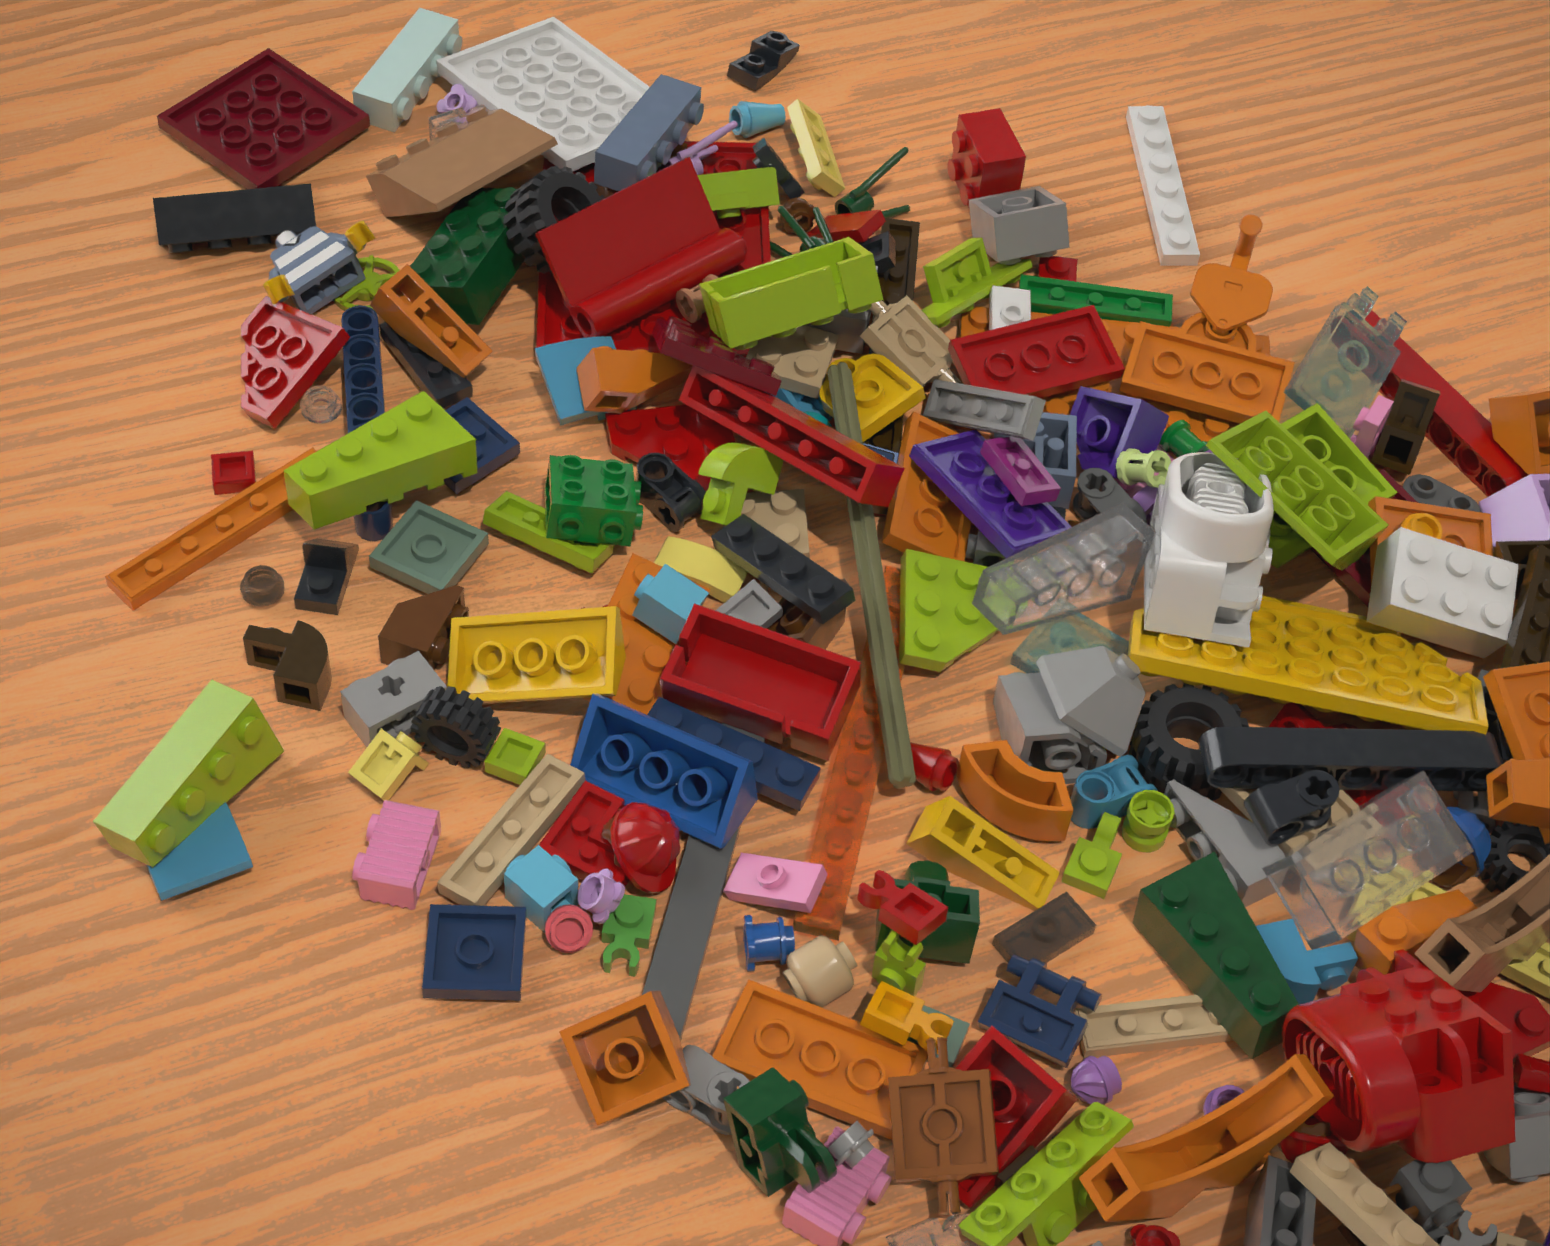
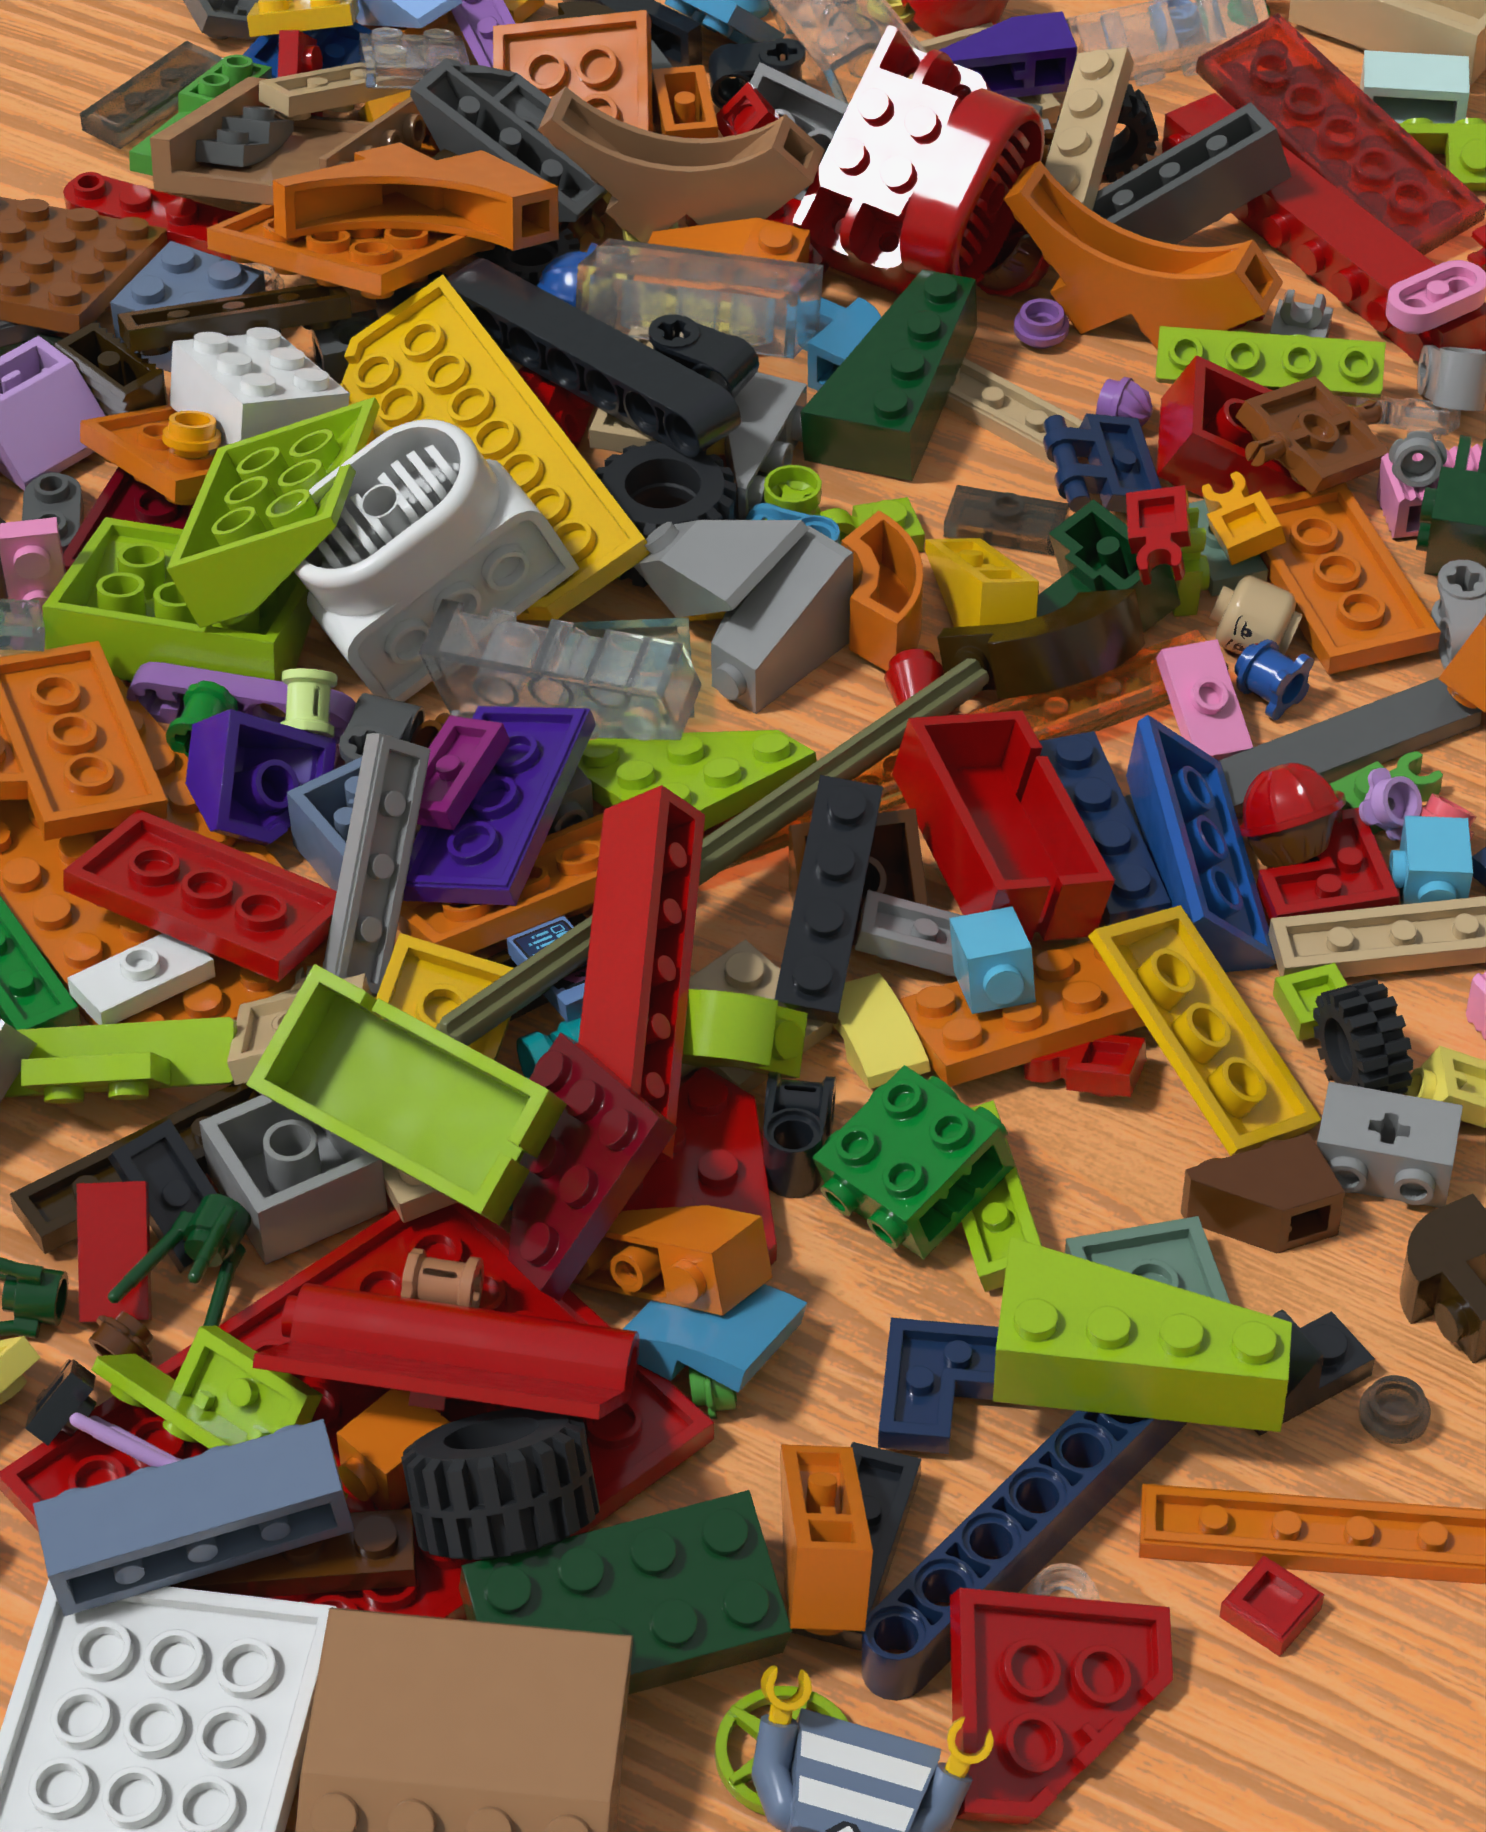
camera: 125 degrees left, 5 degrees down
none -> dark brown arch [937,588,1145,699]

